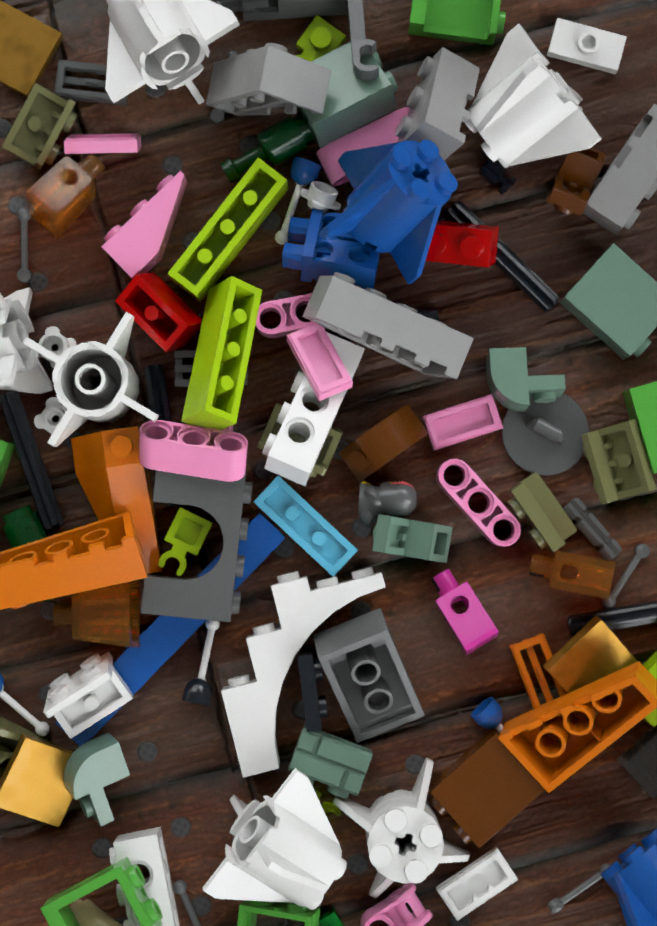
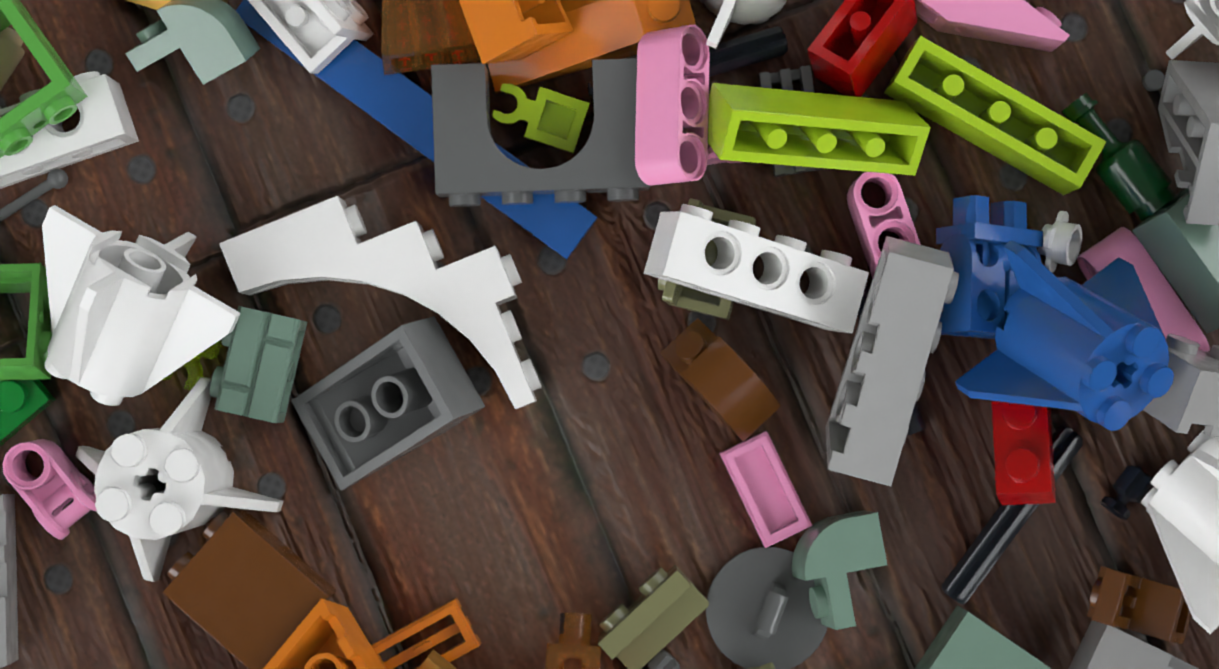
camera: 85 degrees right, 0 degrees up
hinge [182,620,220,706] -> none
medium azure plate [253,475,358,577] -> none
hinge [275,157,322,245] -> none
bright pink tile [287,323,353,401] -> none
black plate [298,651,328,732] -> none
dark grey animal [359,481,417,525] -> none
sand green brick [372,514,453,563] -> none
dark pink torso [431,569,499,655] -> none
bright pink beam [436,459,521,547] -> none
white plate [436,846,518,921] -> none
blue hinge [471,697,503,732] -> none

